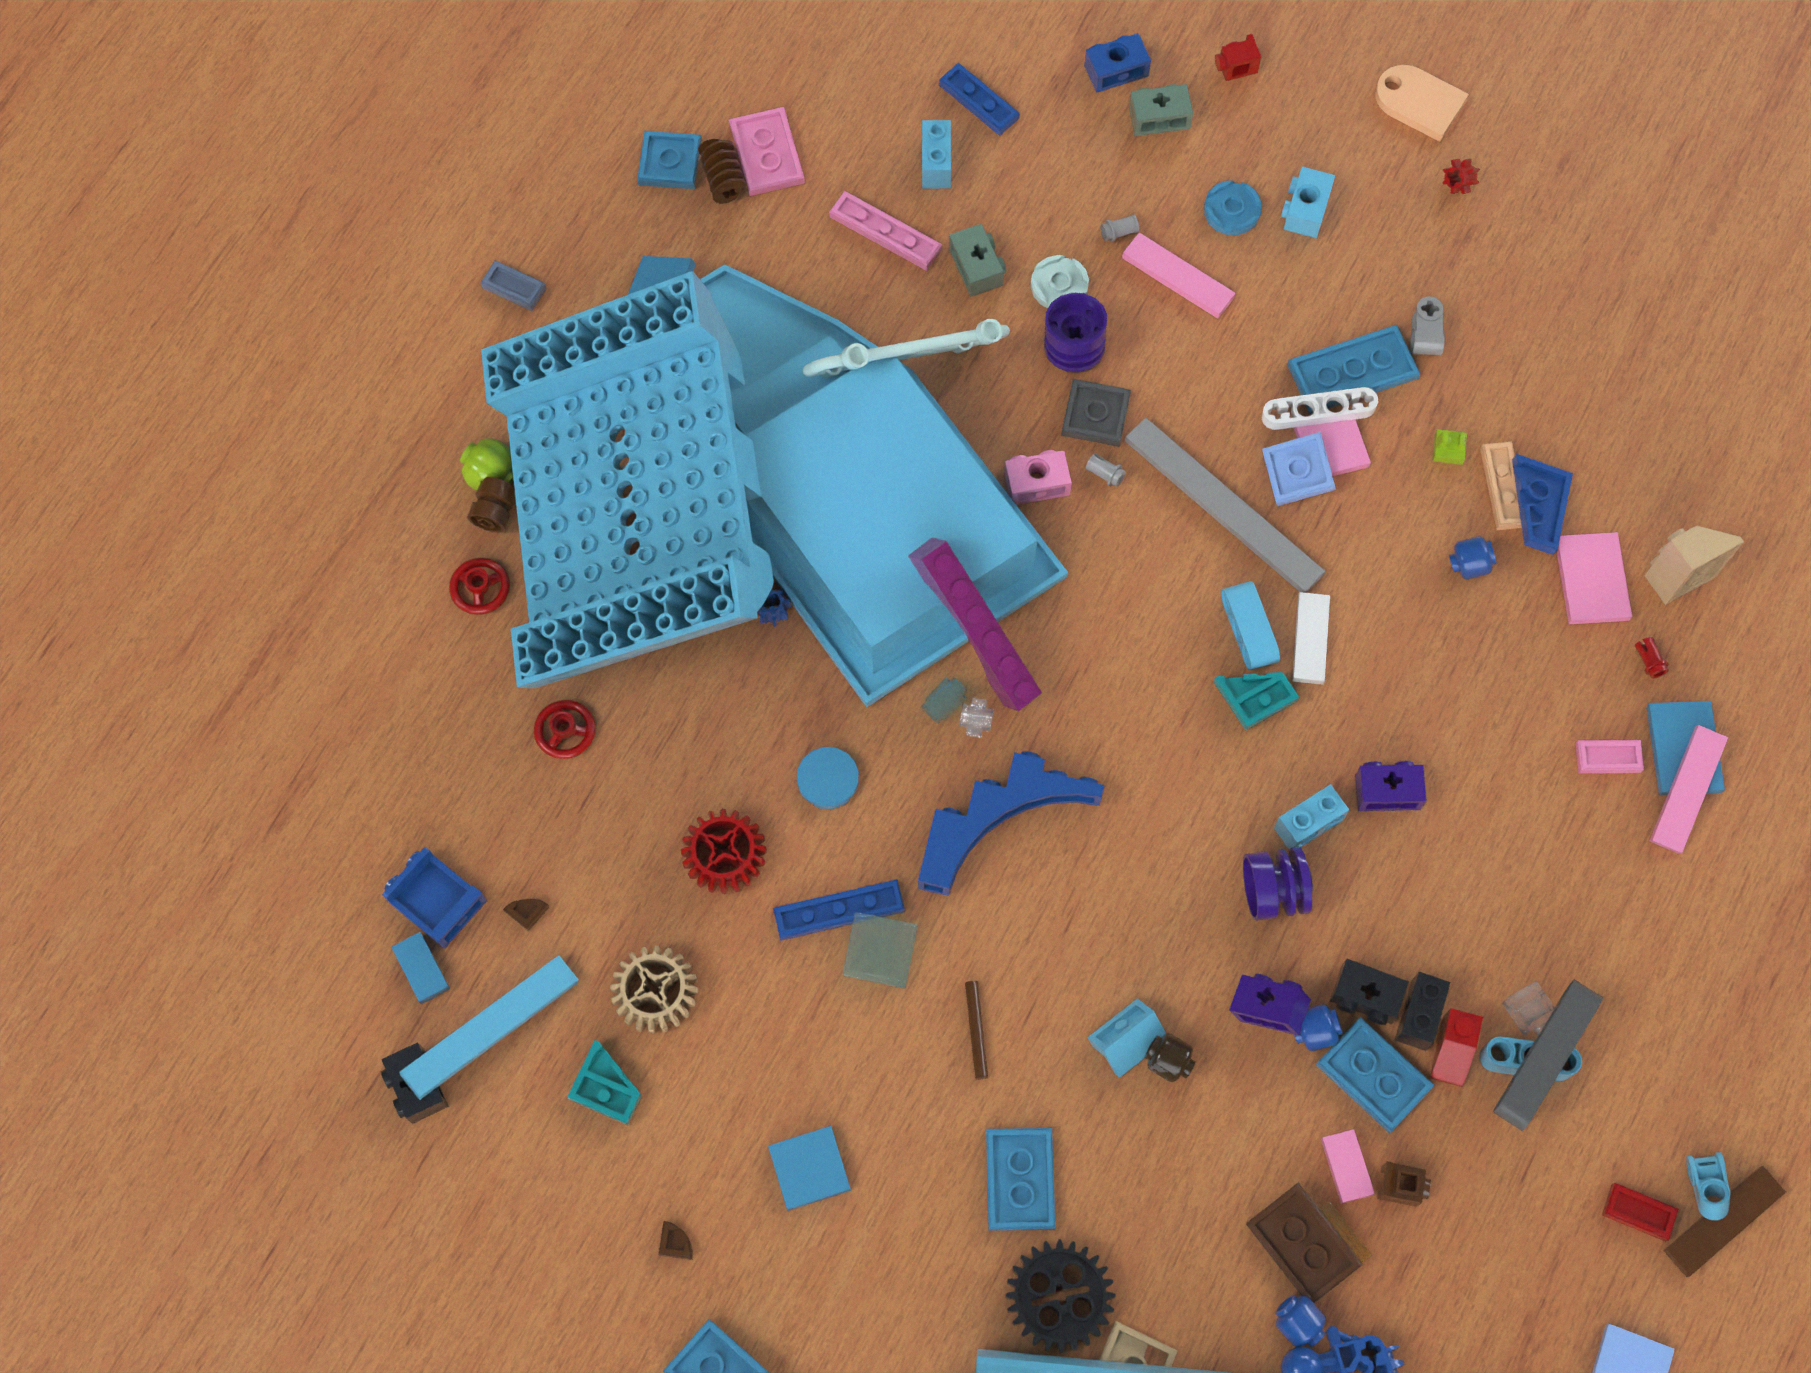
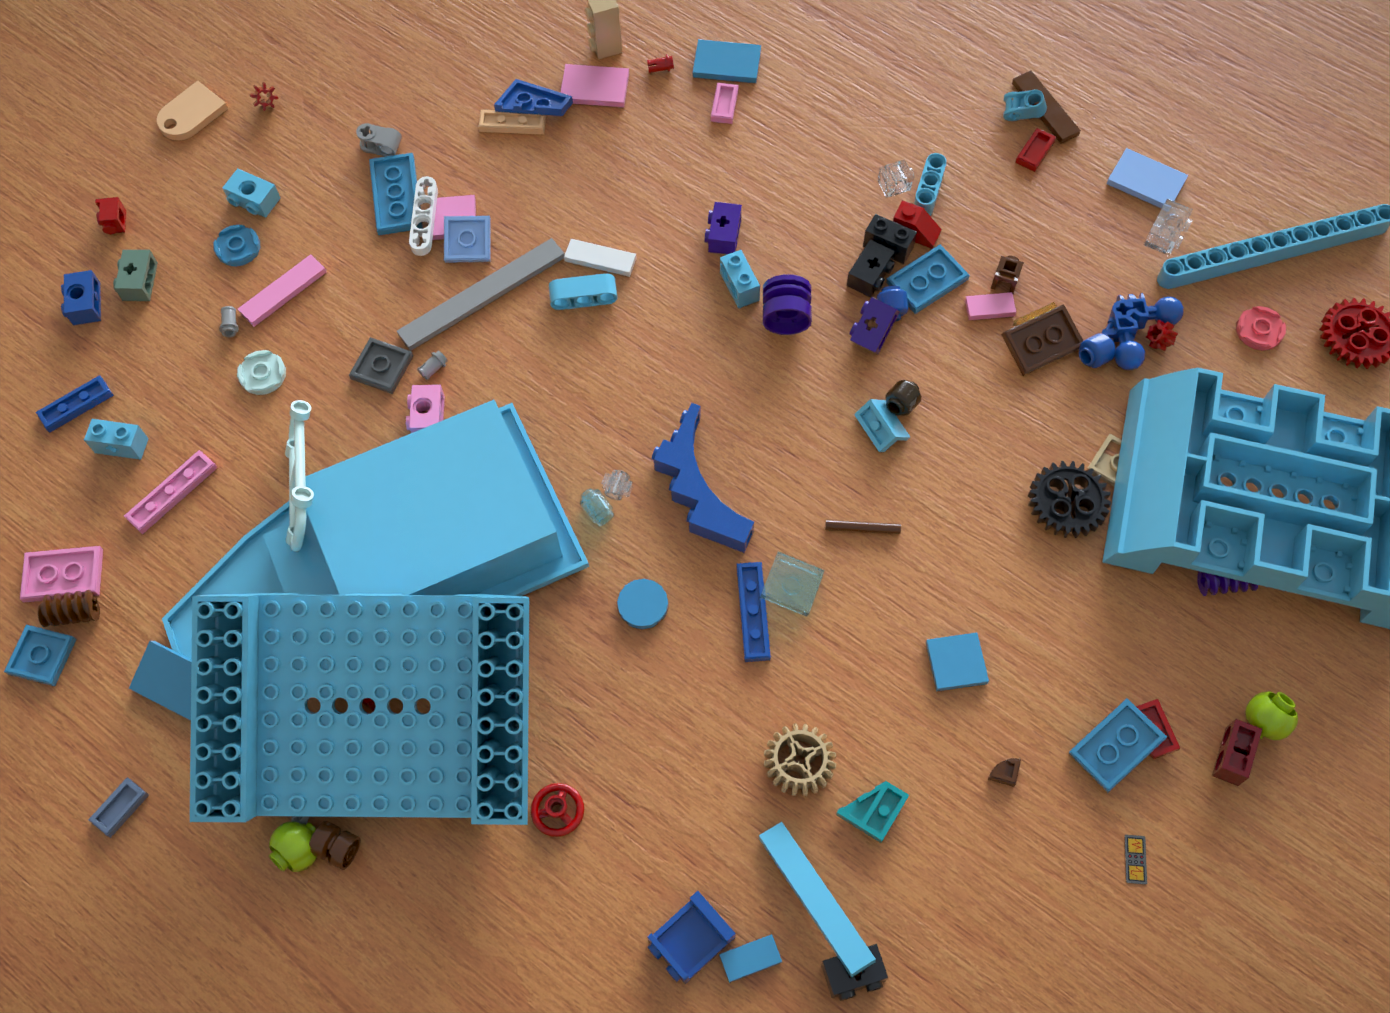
camera: 80 degrees left, 5 degrees down
red piece [449,558,510,615] -> none
reddish brown tile [503,899,549,931] -> none
red gear [681,808,767,894] -> none
magenta arch [908,537,1042,711] -> none
sand green brick [949,224,1006,297] -> none
dark azure tile [986,1128,1056,1231] -> none
dark purple wheel [1044,293,1107,372] -> none
teal wing [1214,672,1299,731] -> none
lime tile [1433,429,1467,465] -> none
blue head [1449,536,1497,580] -> none
dark grey beam [1493,979,1603,1131] -> none
bright pink tile [1649,725,1728,854] -> none

